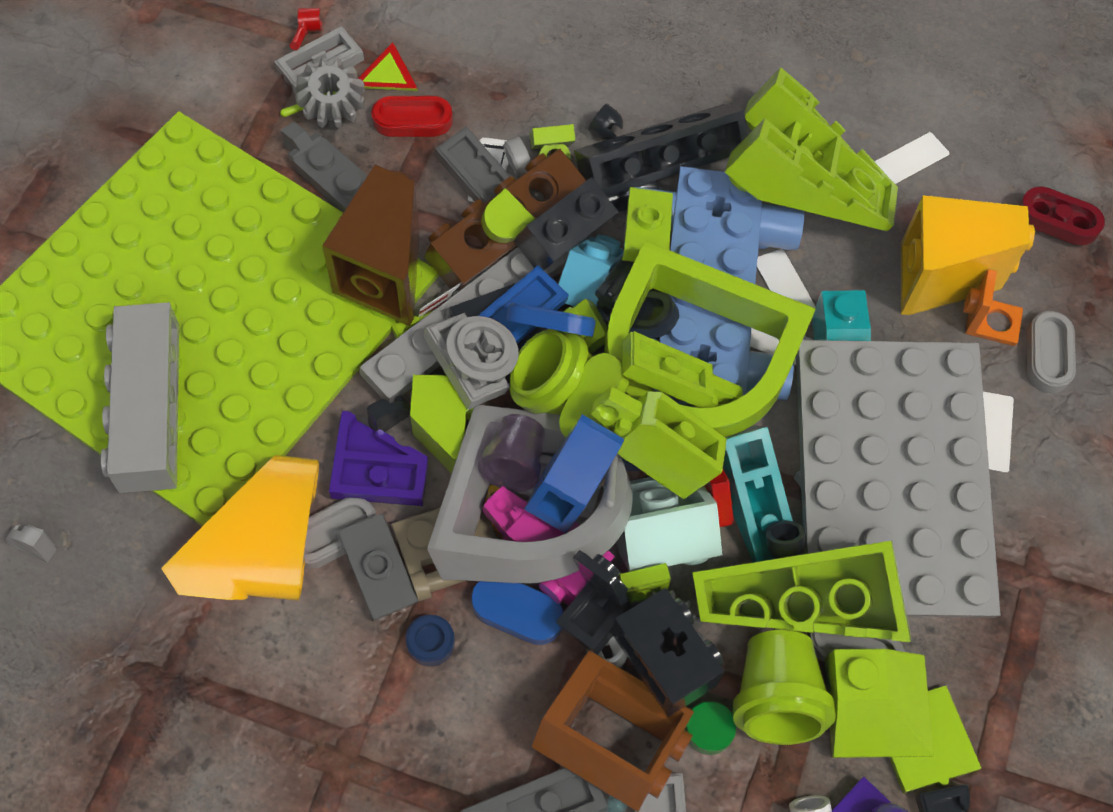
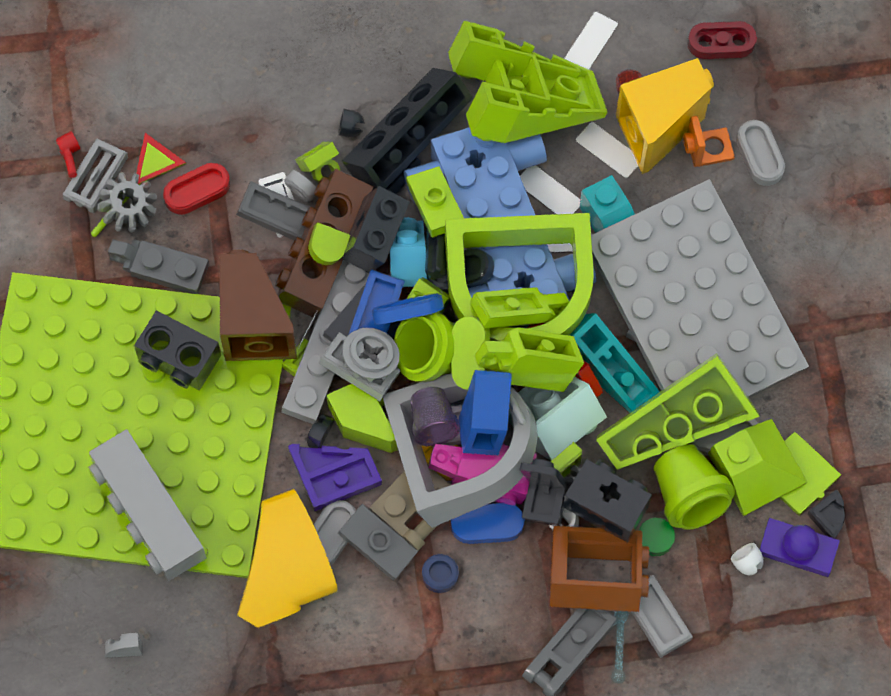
camera: 25 degrees left, 5 degrees up
black hinge [766,520,805,559] -> none
white sticker [983,391,1014,472] -> none
none -> black brick [134,310,221,391]
none -> white sticker [576,122,638,178]

